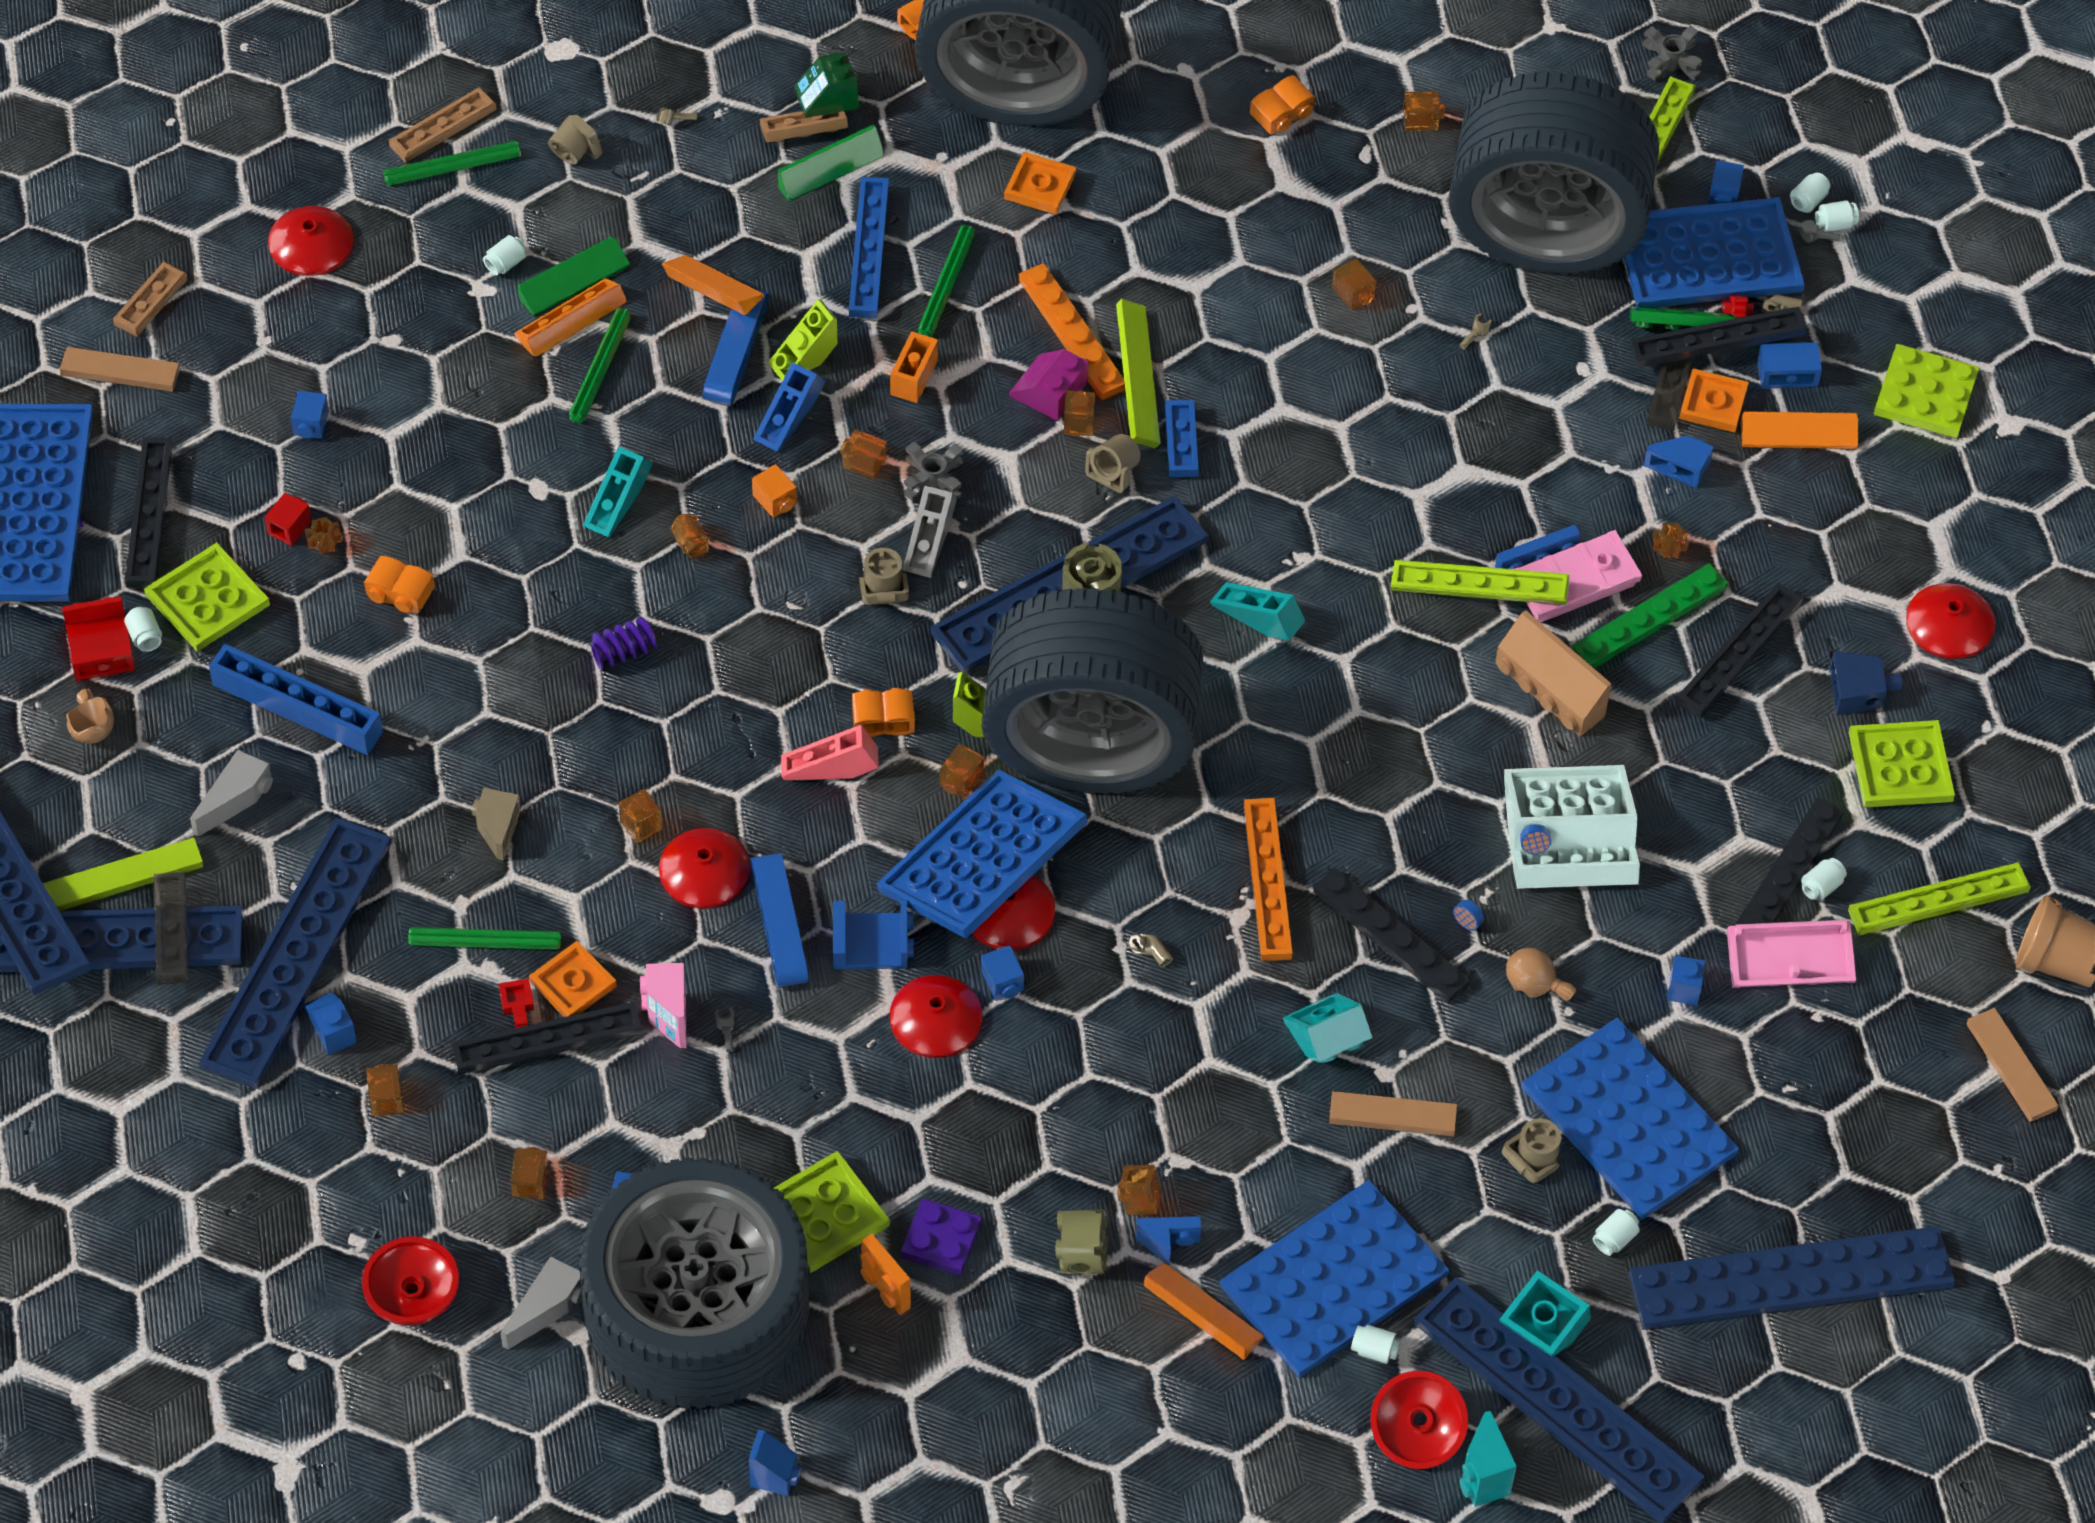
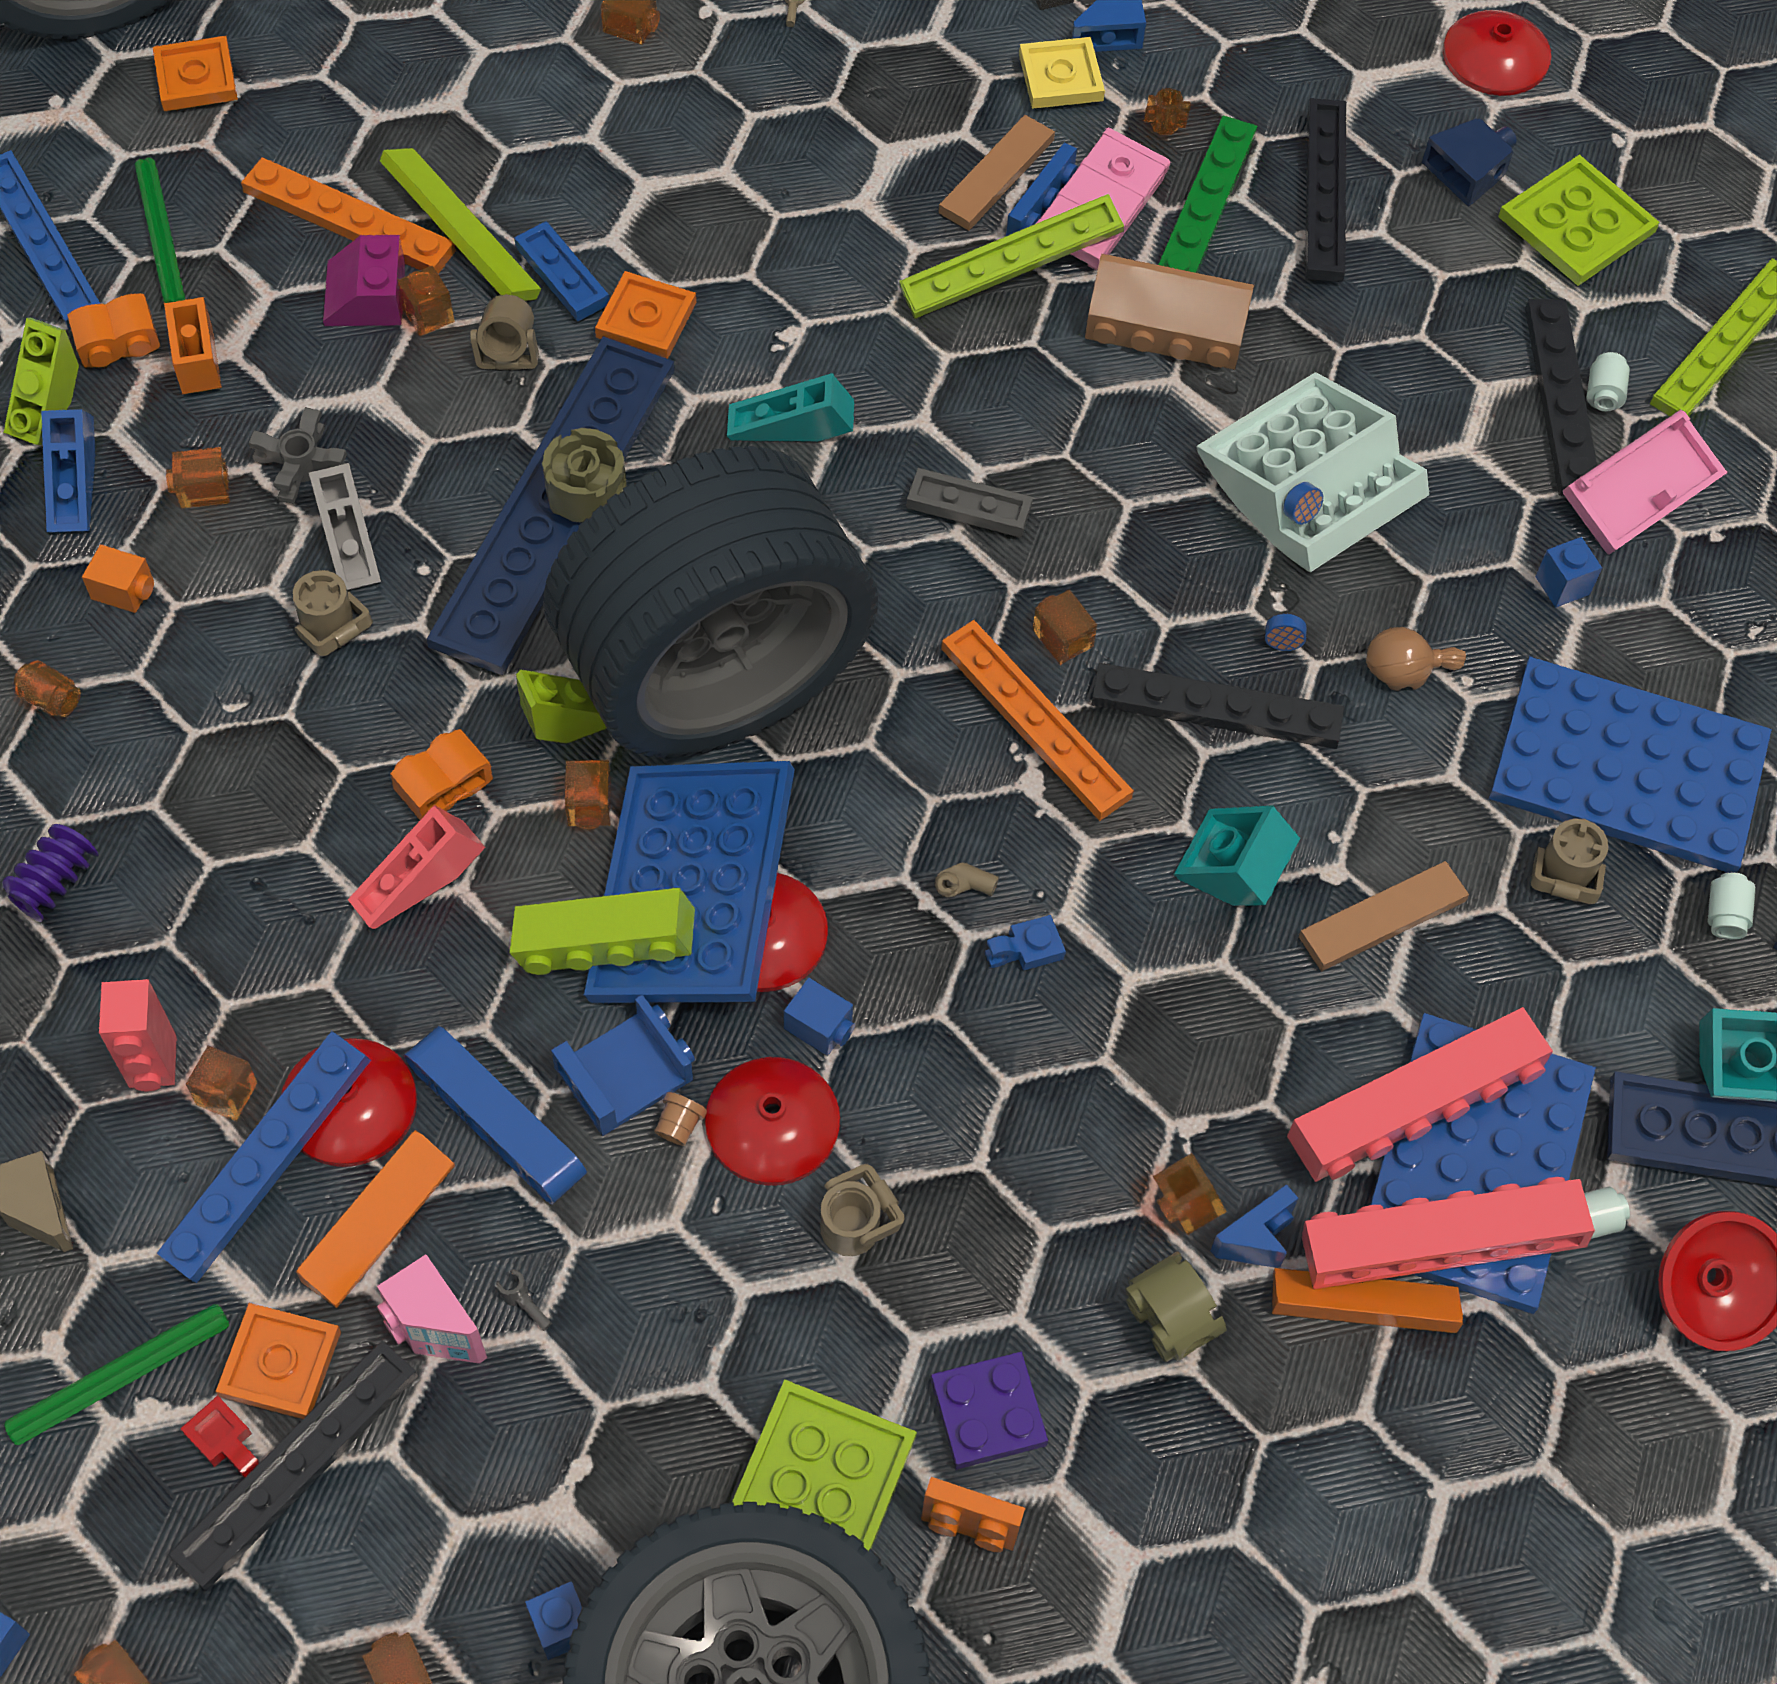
camera: 35 degrees left, 5 degrees up
none -> orange brick [67,294,161,367]
none -> coral brick [99,979,177,1092]
none -> blue plate [157,1031,371,1283]
none -> orange slope [296,1130,455,1308]
none -> lime brick [510,888,695,975]
none -> orange plate [595,271,697,359]
none -> medium nougat piece [654,1092,707,1146]
none -> dark tan piece [821,1164,904,1256]
none -> dark grey plate [906,468,1033,538]
none -> medium nougat tile [939,115,1055,231]
none -> blue plate [984,915,1066,971]
none -> light yellow plate [1019,37,1105,109]
none -> clear orange brick [1033,589,1097,665]
none -> coral brick [1287,1007,1553,1182]
none -> coral brick [1302,1177,1595,1289]

